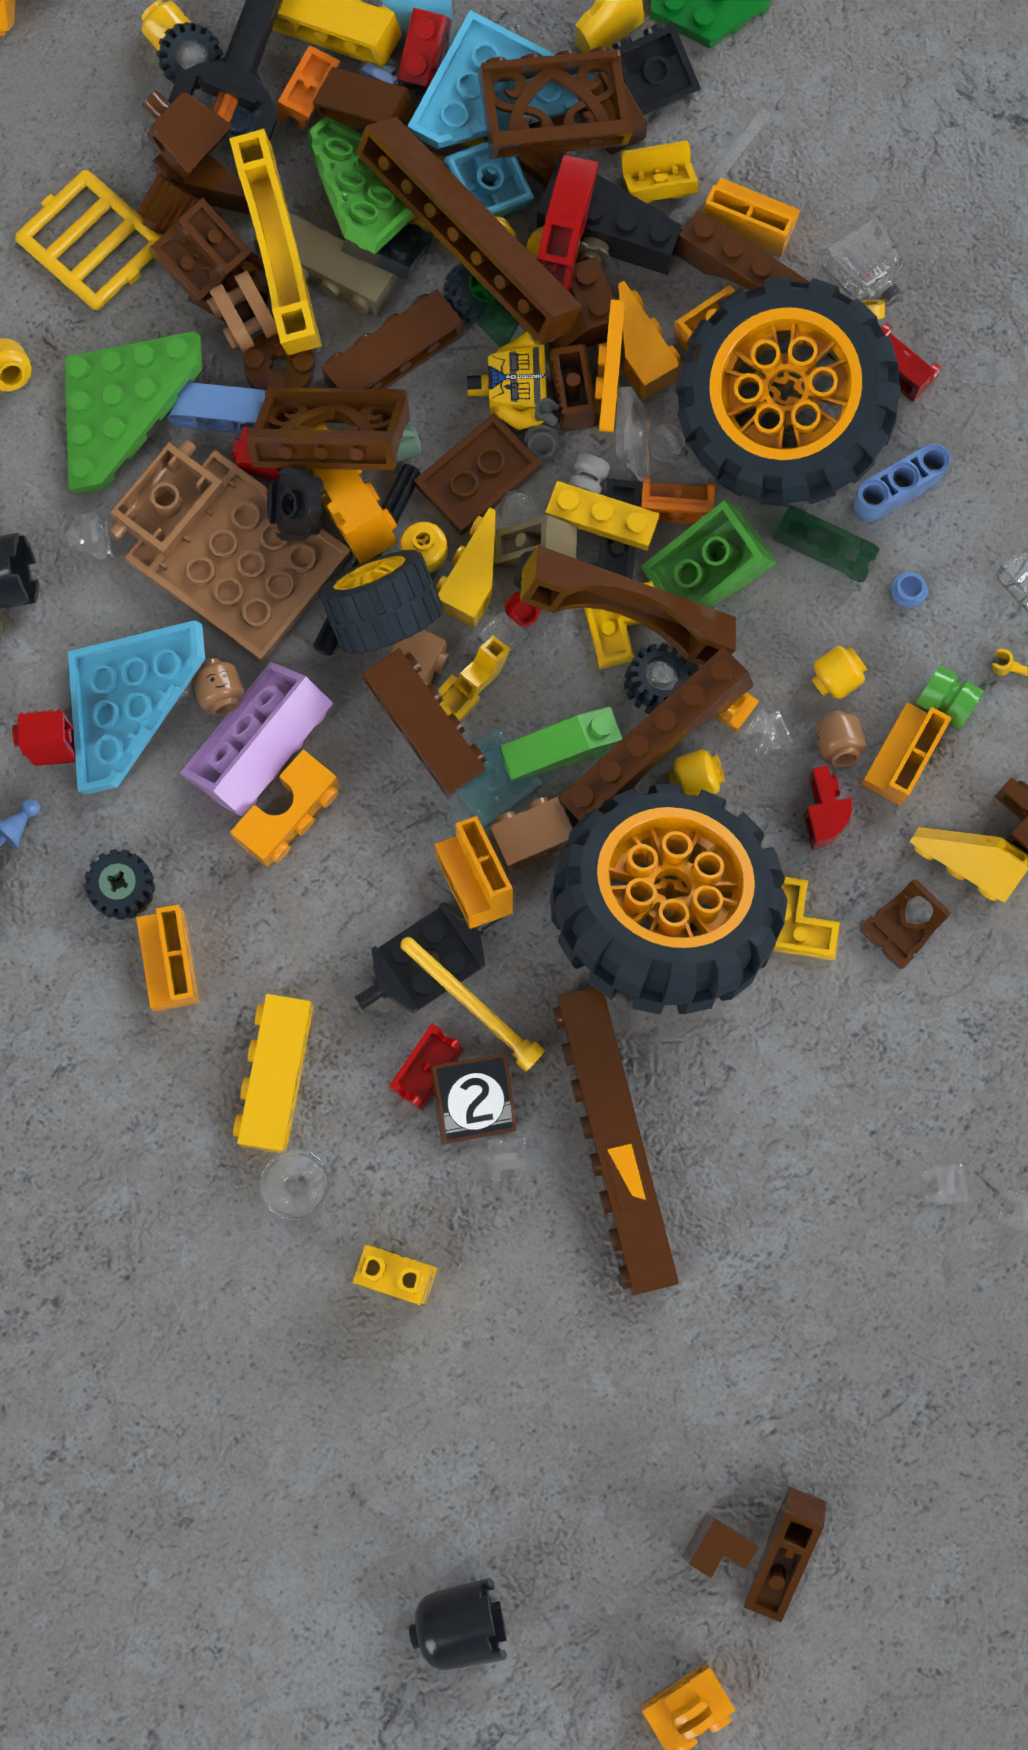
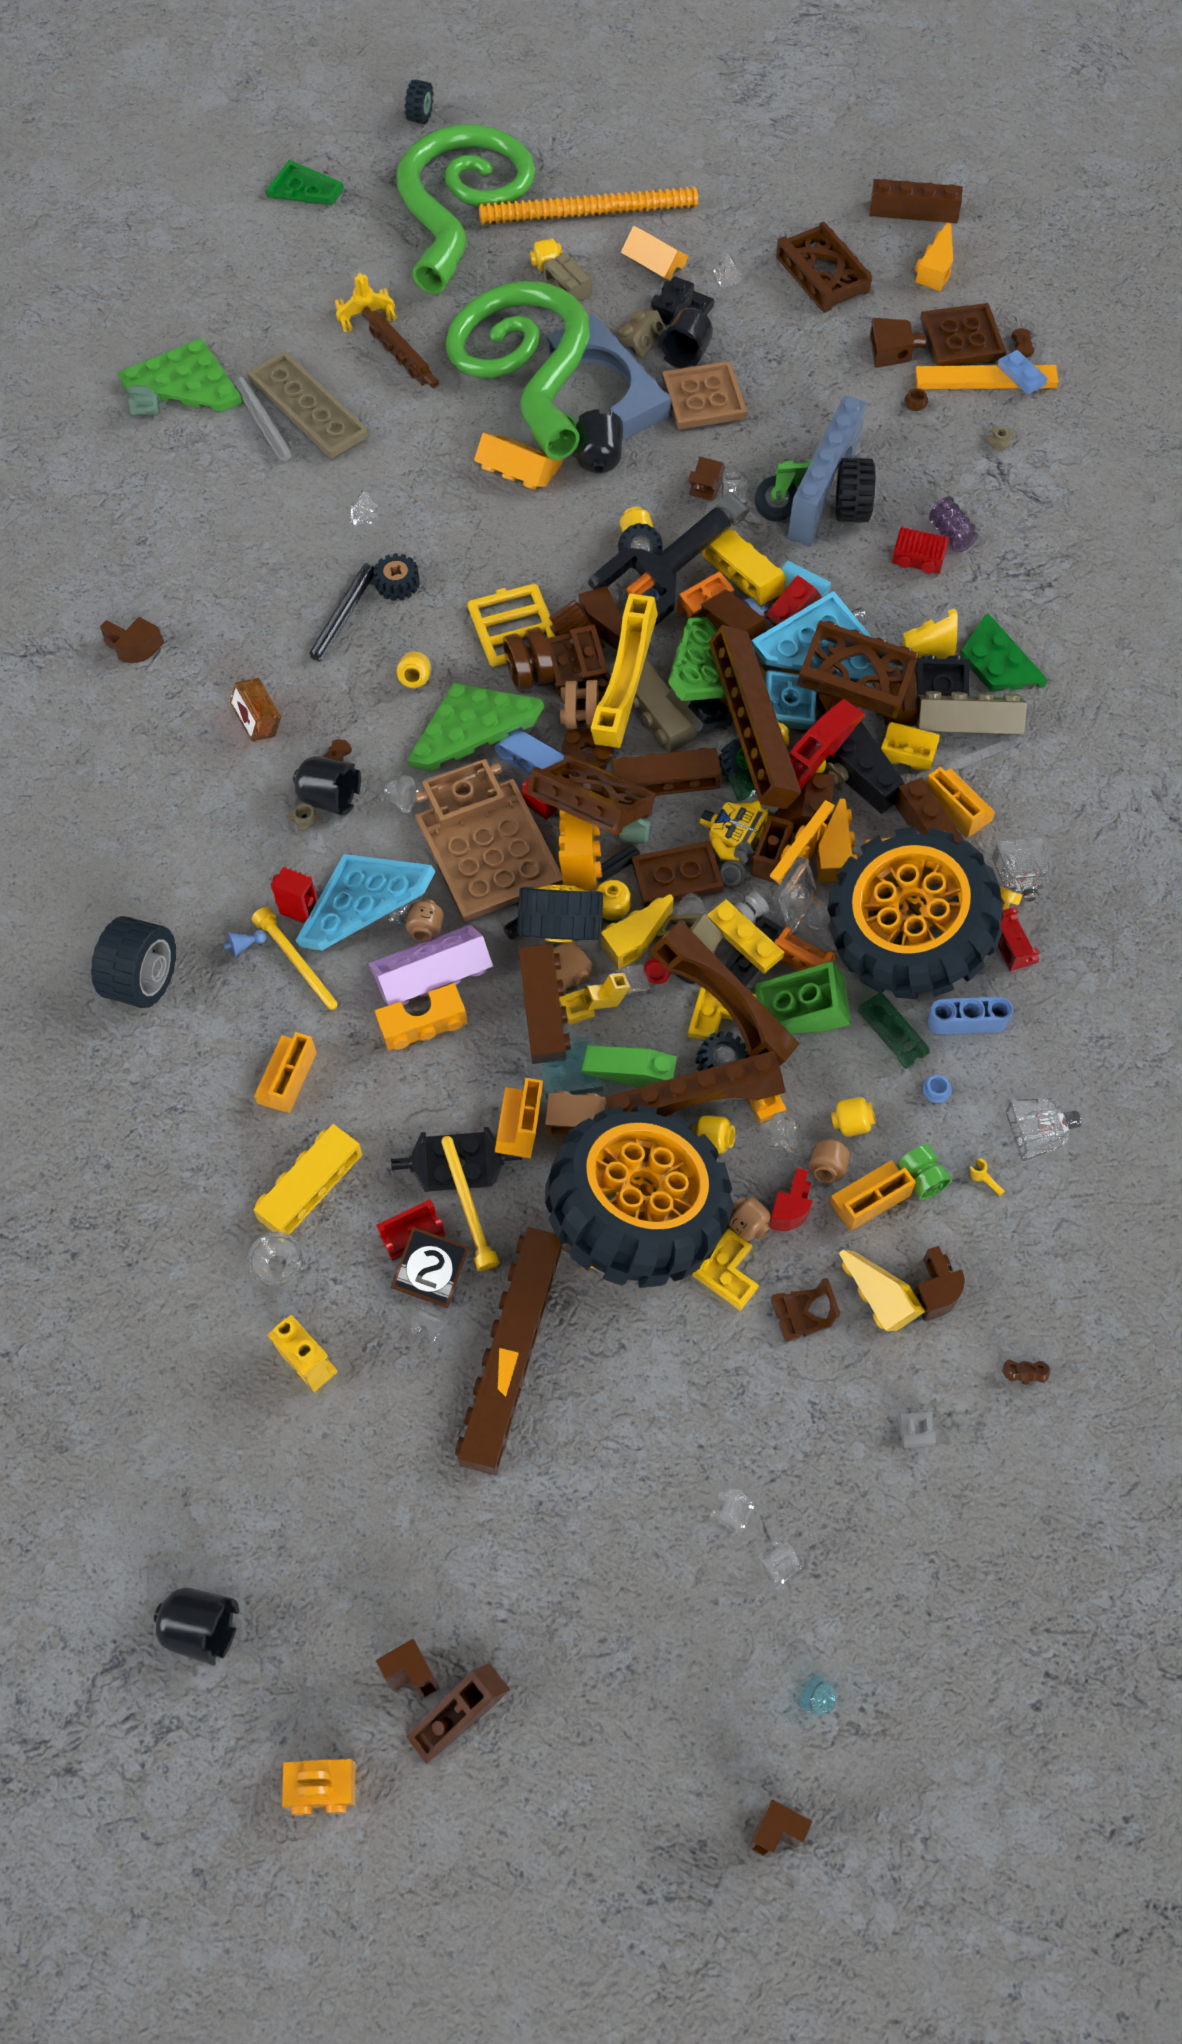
camera: 30 degrees right, 15 degrees down
black wheel [84,849,155,920] -> none
reddish brown torso [142,90,232,182] -> none
black plate [267,467,324,542] -> none
none -> yellow piece [251,906,338,1010]
none -> reddish brown wheel [503,627,554,692]
none -> medium nougat head [728,1197,772,1241]
none -> dark tan brick [916,691,1027,734]

